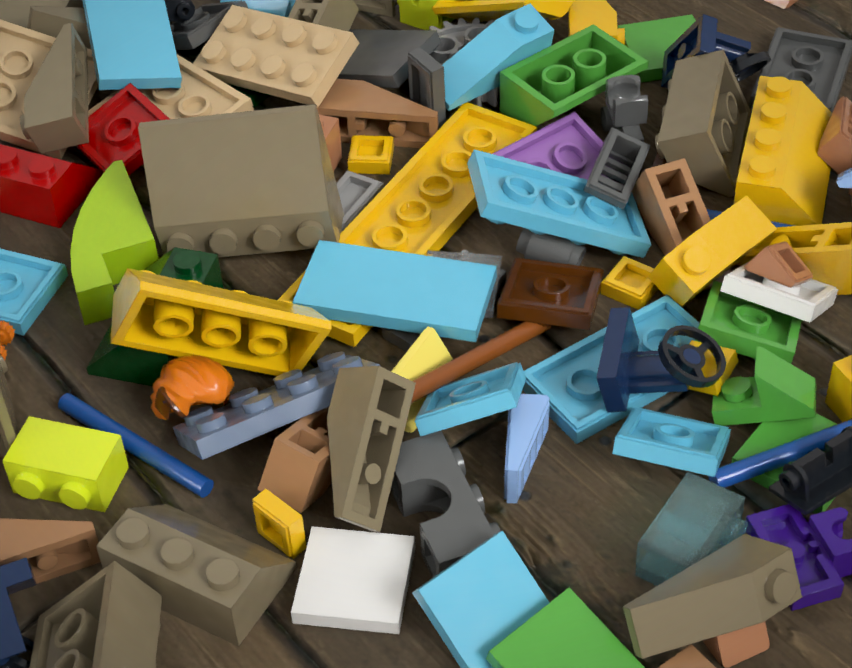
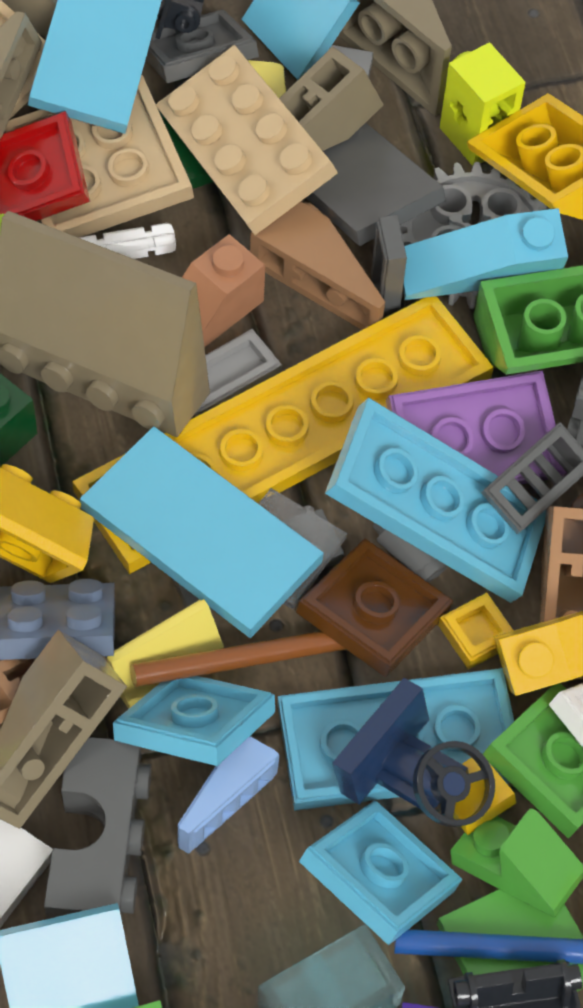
camera: 20 degrees right, 15 degrees up
yellow tile [347,135,394,175] -> none

